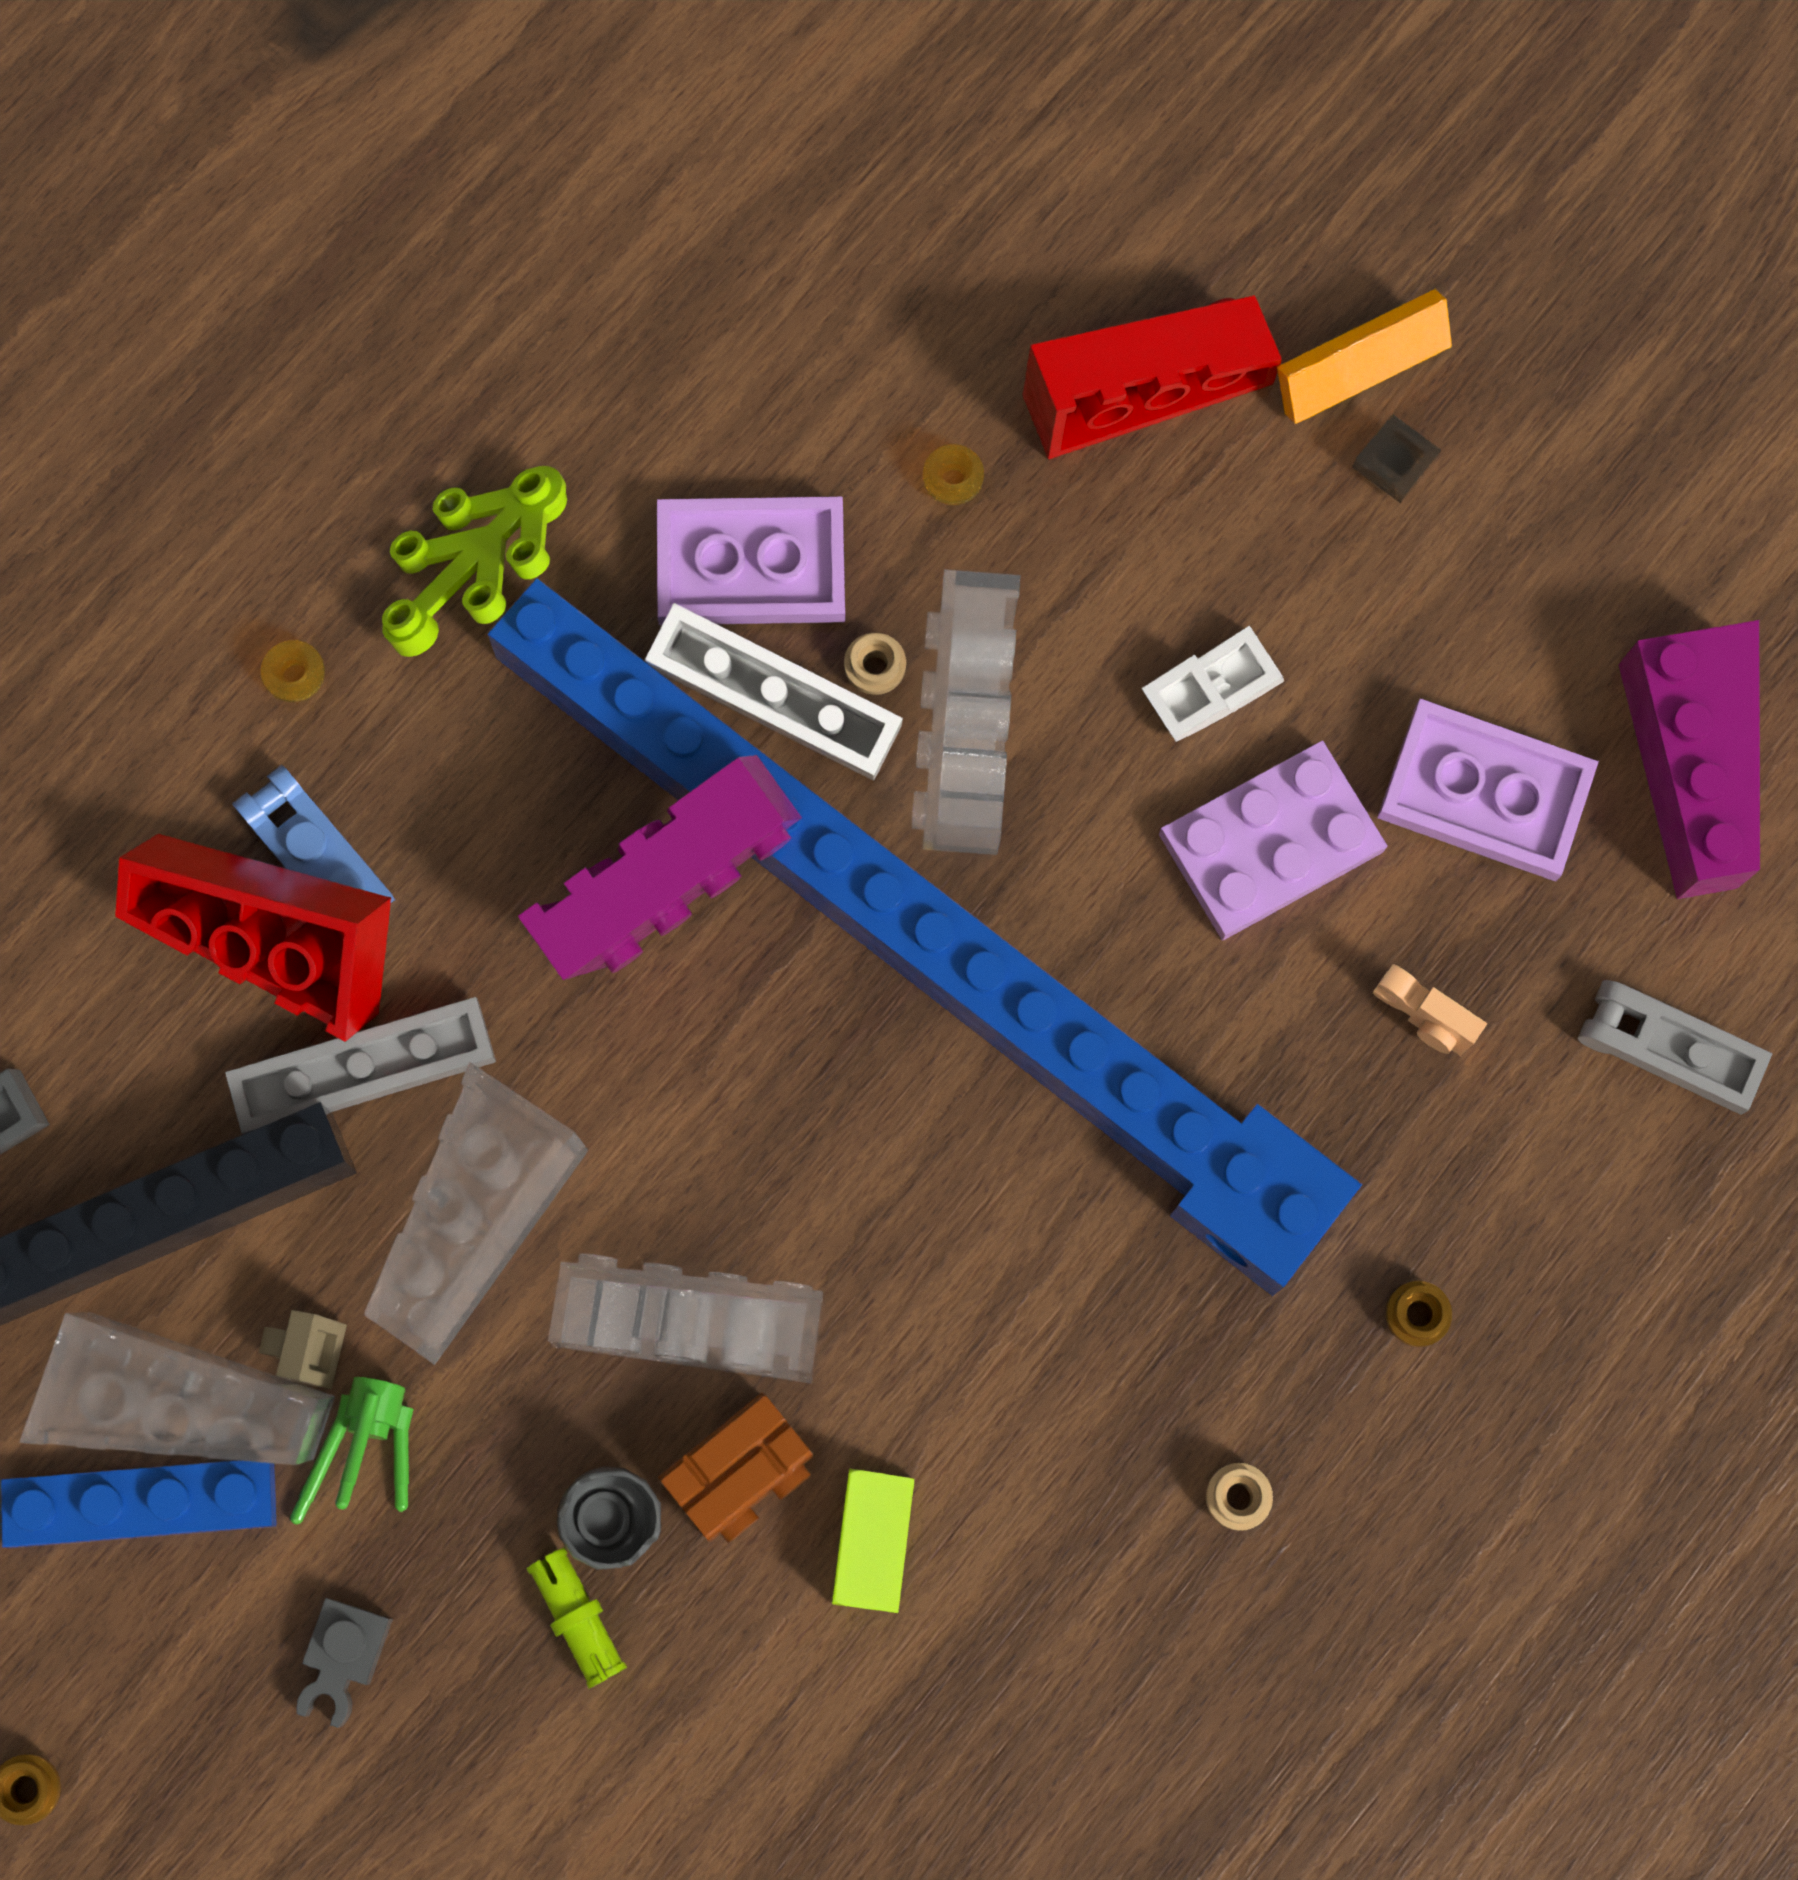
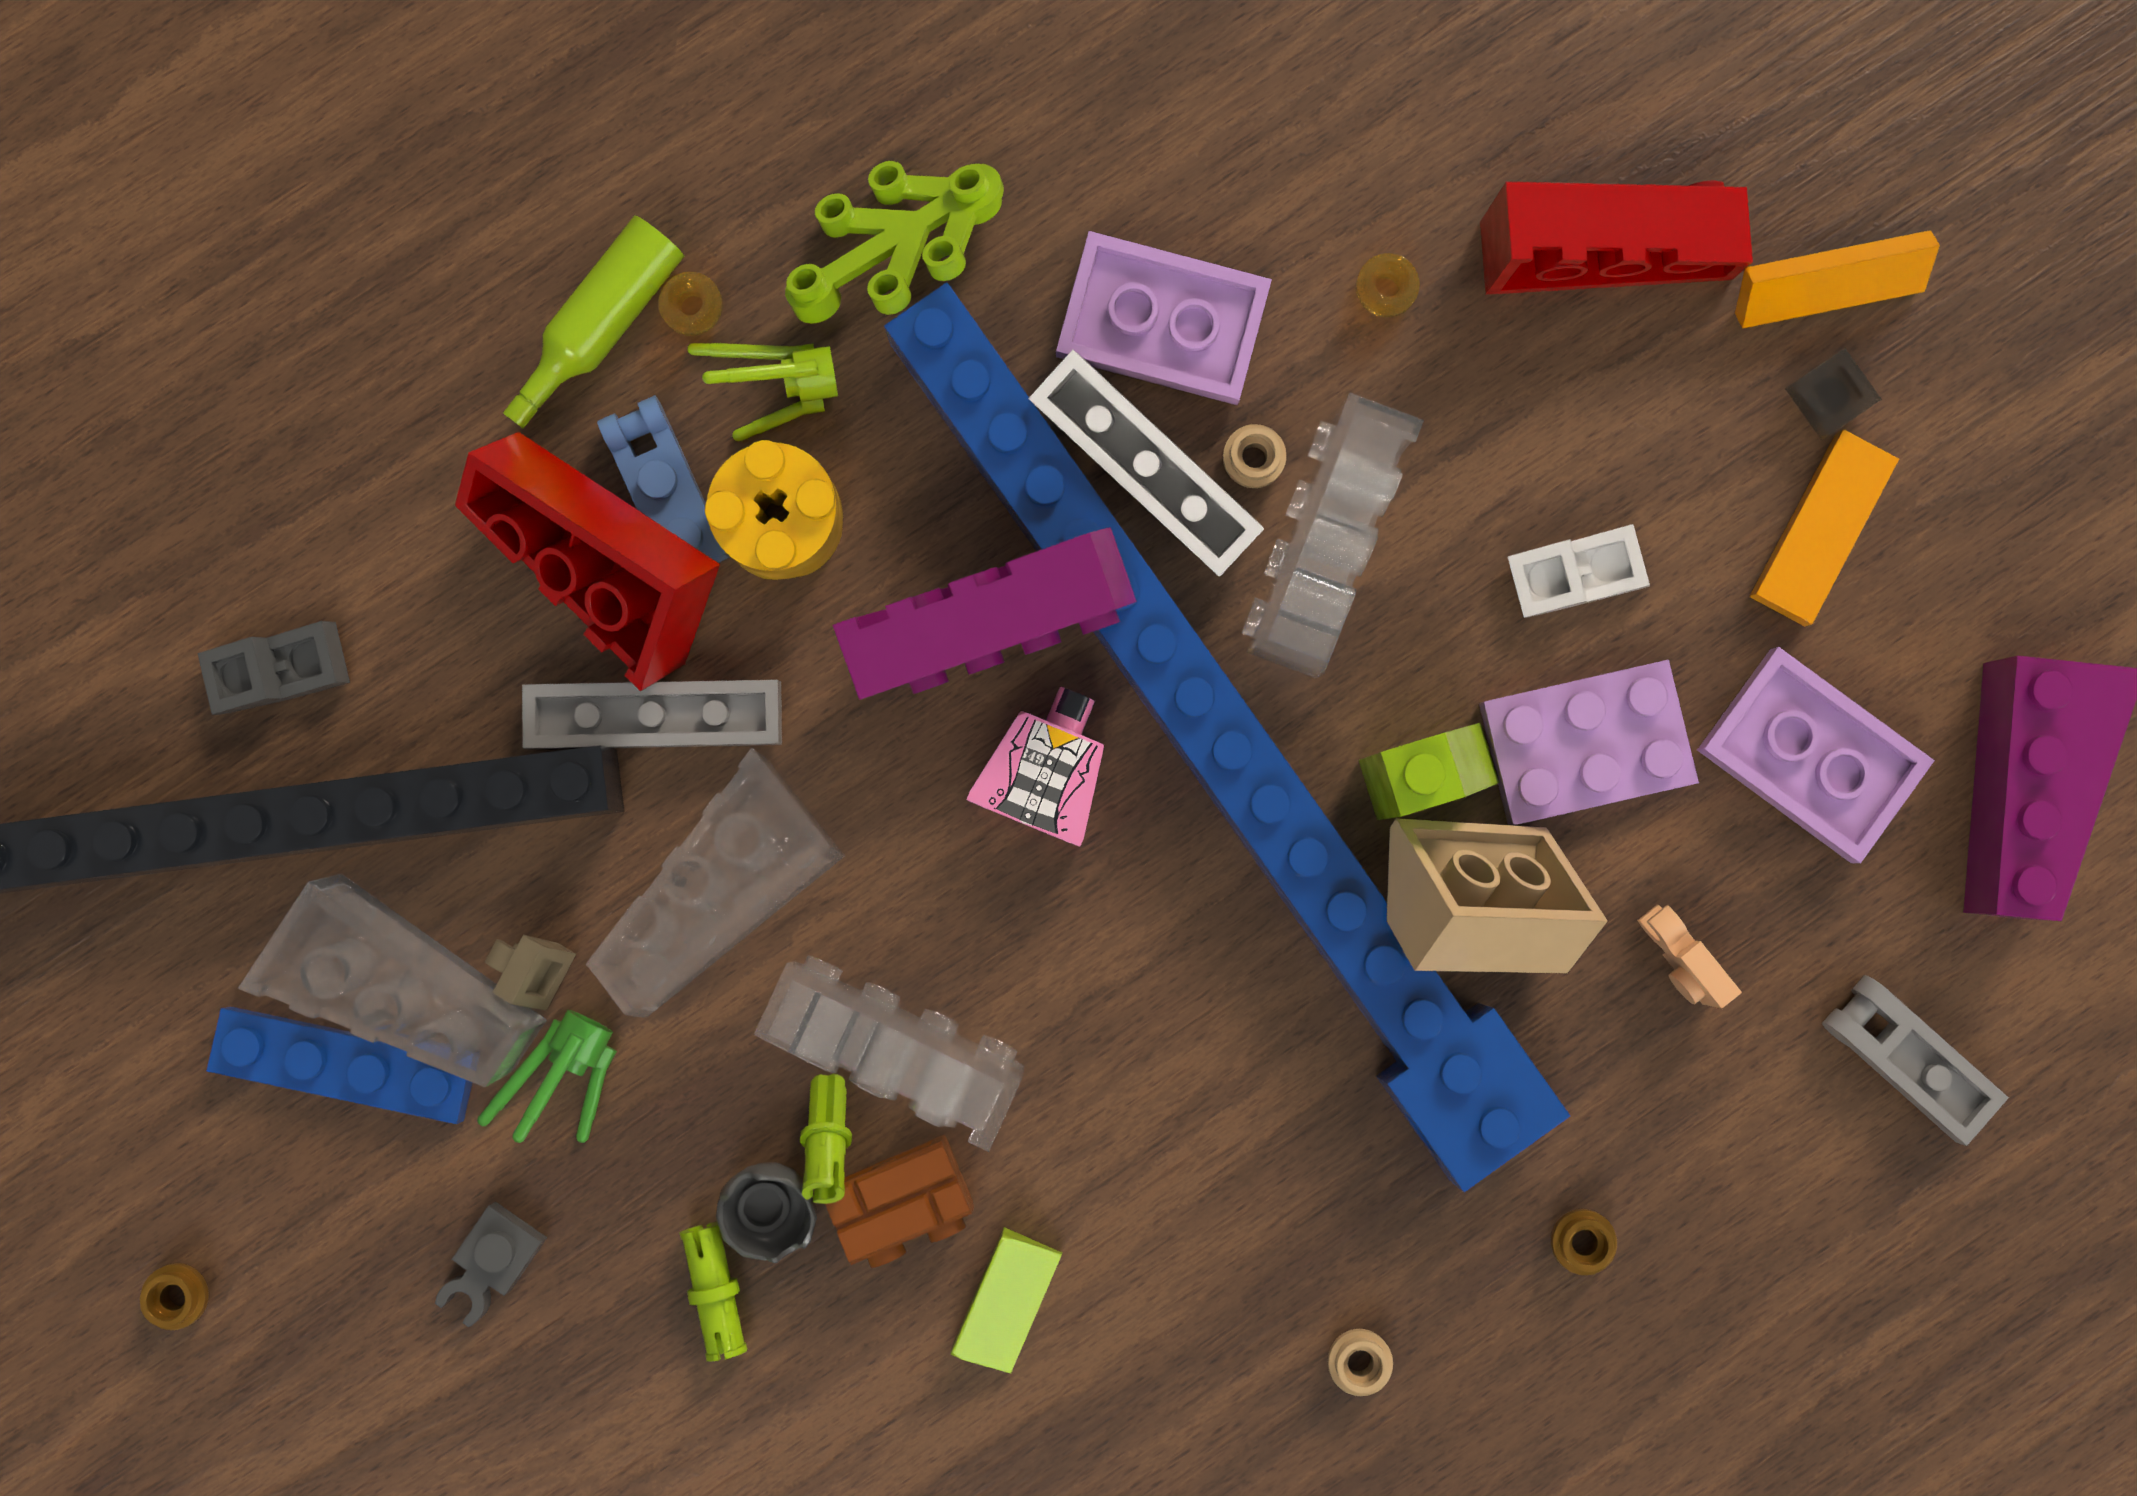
camera: 20 degrees right, 10 degrees up
none -> lime piece [503,215,685,429]
none -> lime plant [687,343,838,441]
none -> yellow brick [705,440,843,580]
none -> lime axle [800,1074,852,1204]
none -> torso [966,687,1104,847]
none -> lime slope [1358,723,1499,820]
none -> tan slope [1387,818,1607,973]
none -> light orange tile [1749,429,1899,627]

